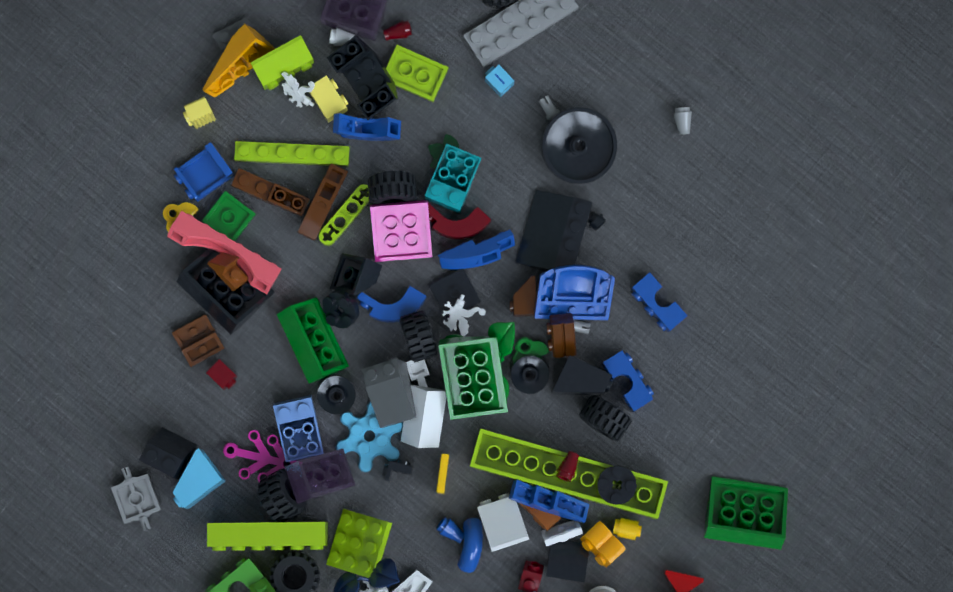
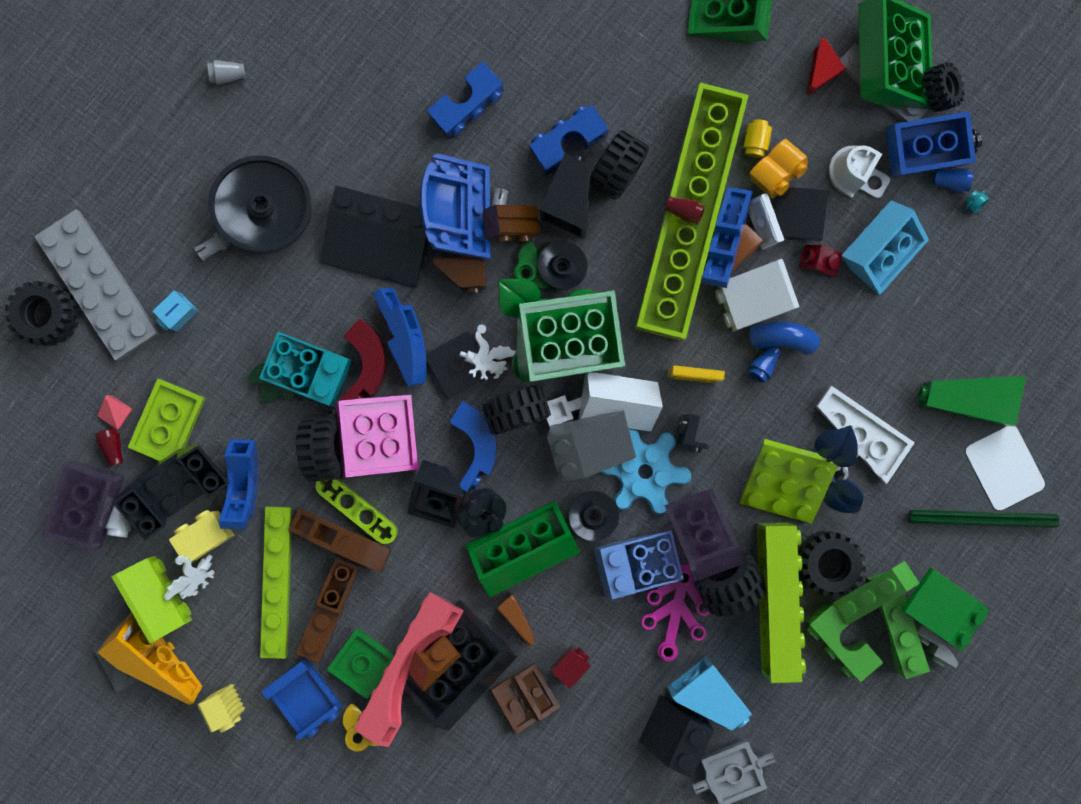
camera: 85 degrees left, 5 degrees up
black plate [589,213,606,231] -> none
black plate [597,466,637,505] -> none
none -> coral slope [97,395,133,430]
none -> dark orange slope [498,592,535,646]

